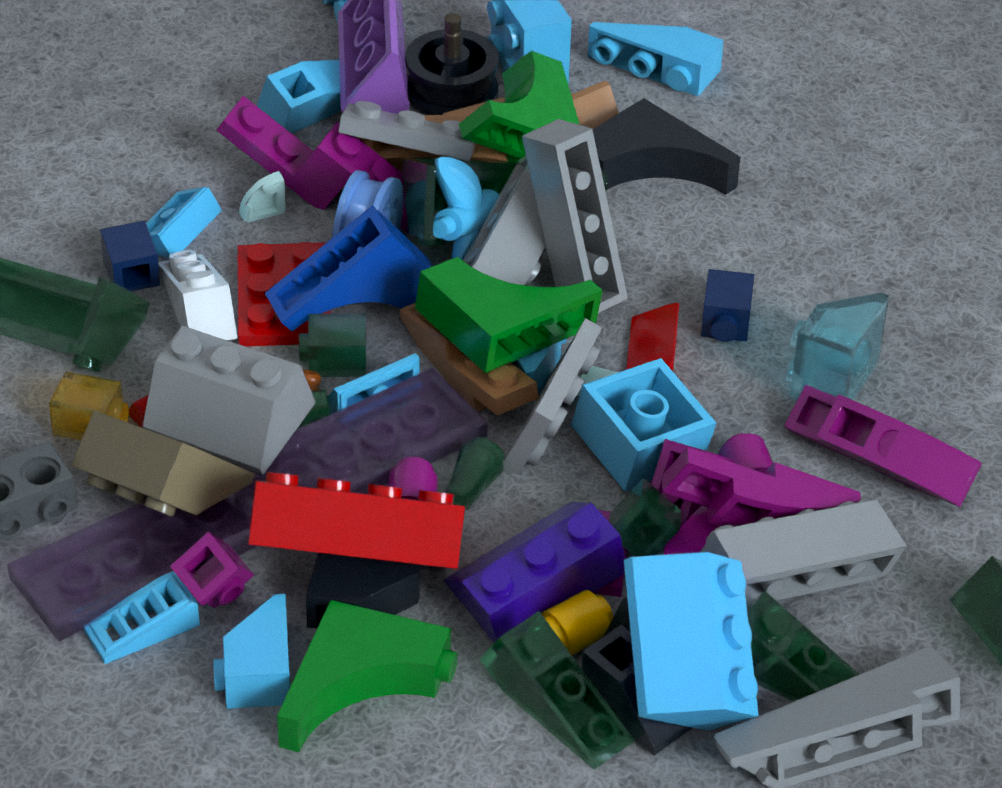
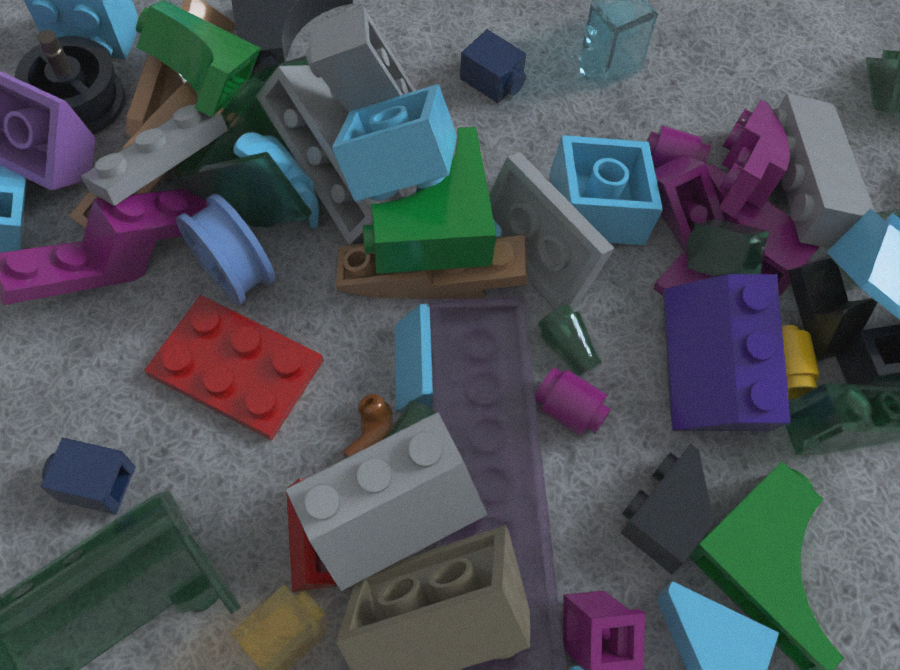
camera: 60 degrees left, 20 degrees up
medium azure slope [146,187,222,259] -> none
white slope [158,250,237,341] -> none
light aqua tile [239,171,286,222] -> none
red brick [247,472,465,569] -> none
blue arch [265,205,433,331] -> none
clear green brick [299,313,366,377] -> none
red slope [626,302,679,371] -> none
magenta slope [784,384,982,508] -> none
none -> medium azure brick [332,84,457,202]

